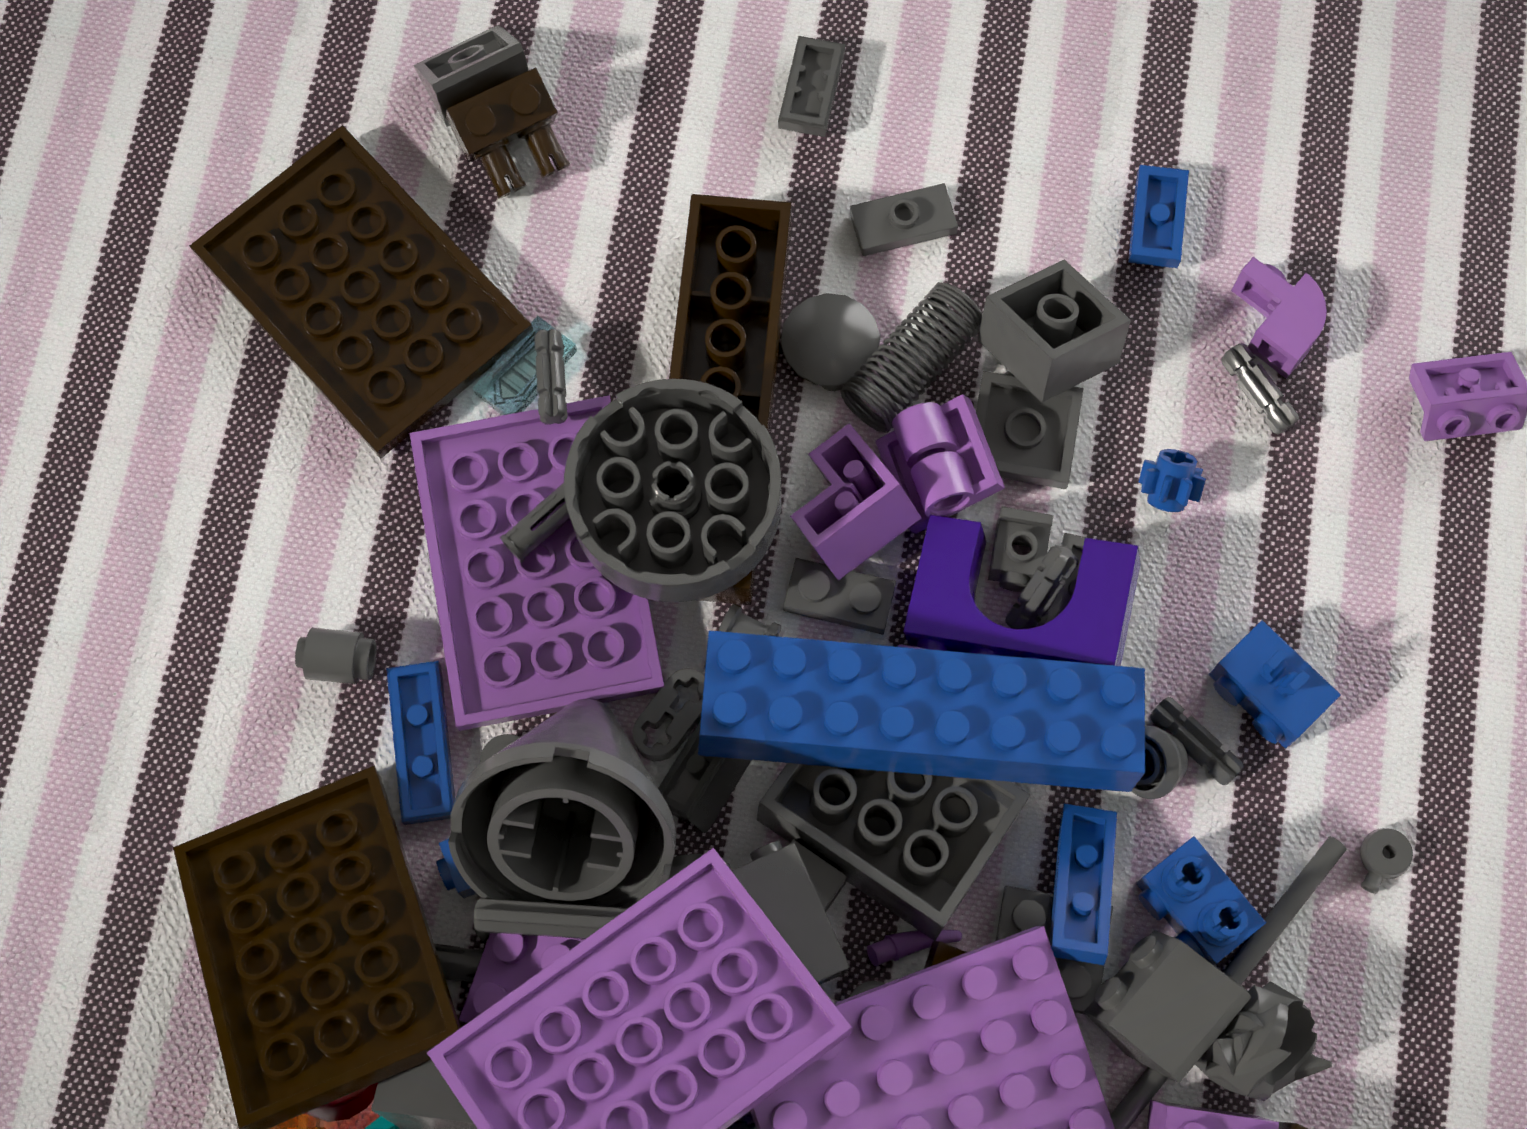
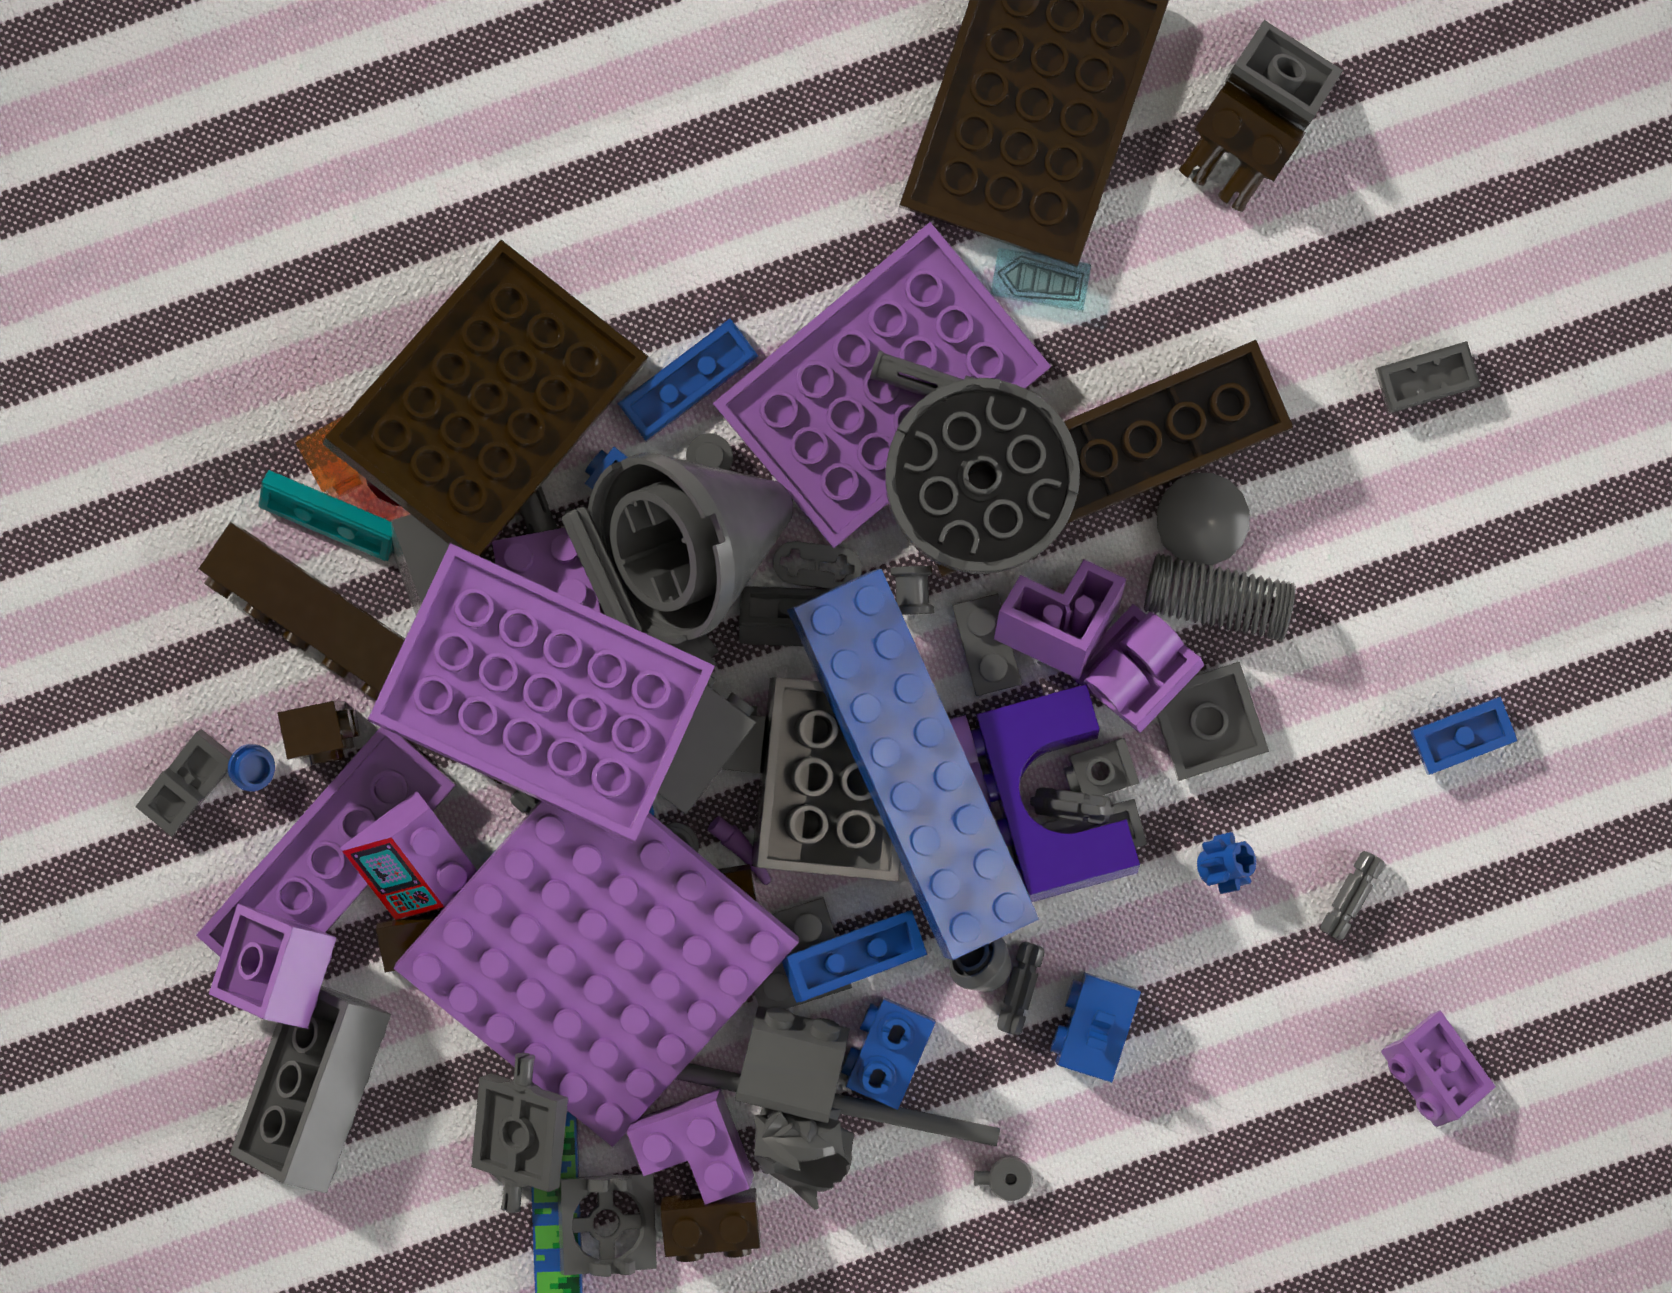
camera: 60 degrees right, 15 degrees up
dark grey brick [295,627,377,684] -> none
dark grey axle [534,329,568,425] -> none
dark grey plate [850,183,958,257] -> none
dark grey brick [978,259,1131,403] -> none
medium lavender brick [1231,256,1327,379] -> none

